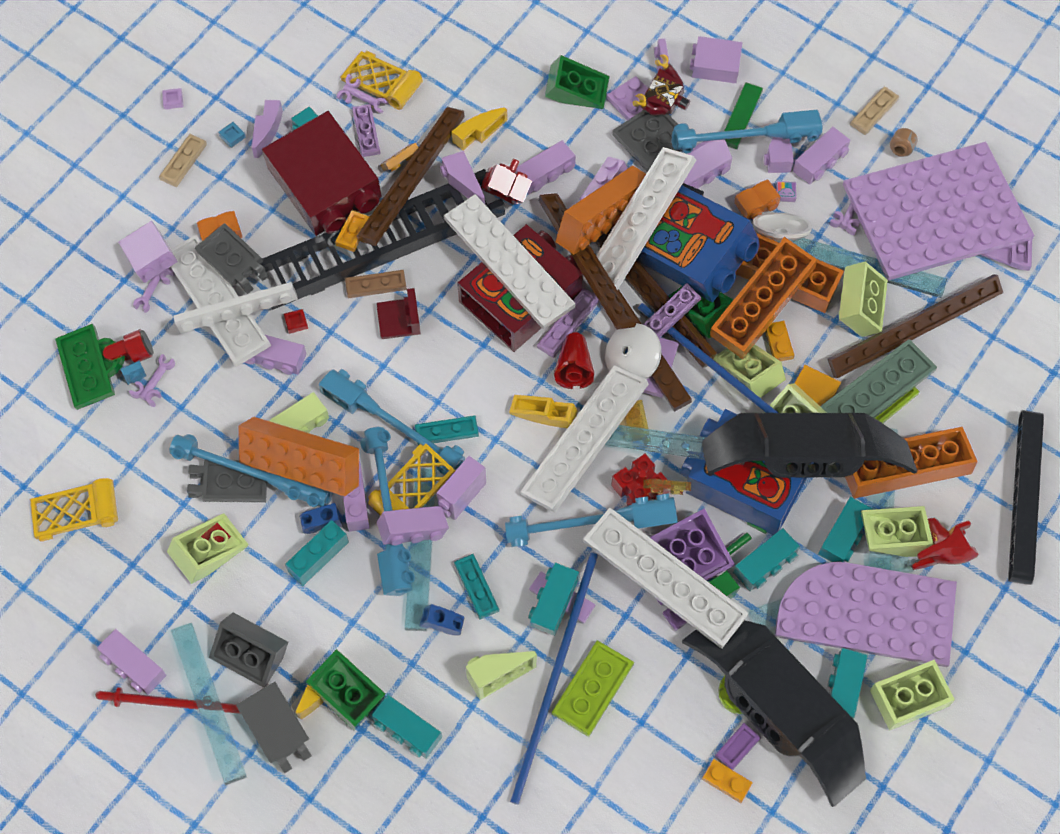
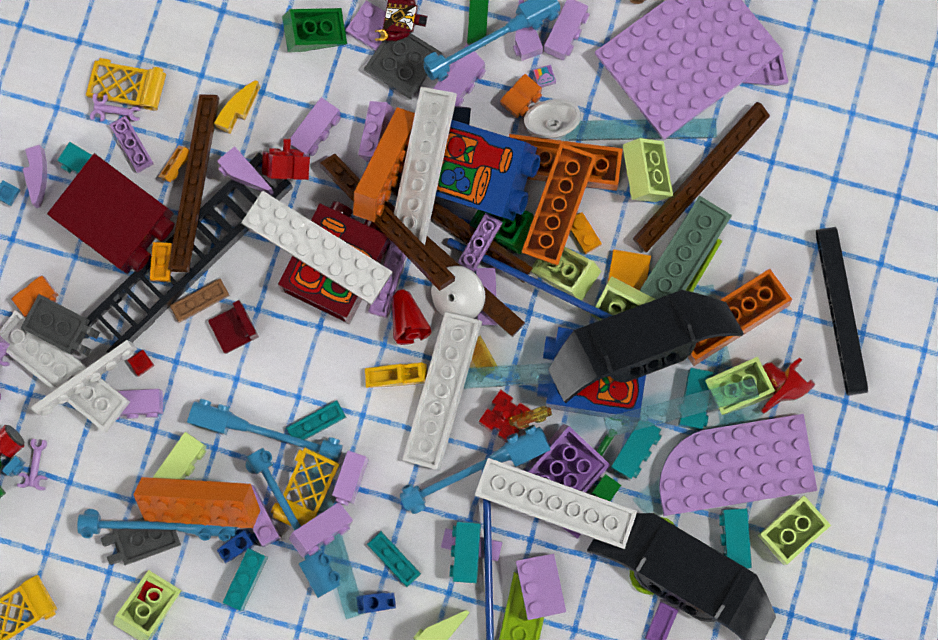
camera: 15 degrees left, 15 degrees up
lavender bar [829,203,860,235] -> none
none -> lavender slope [516,554,566,620]
none -> clear light blue tile [603,378,759,437]

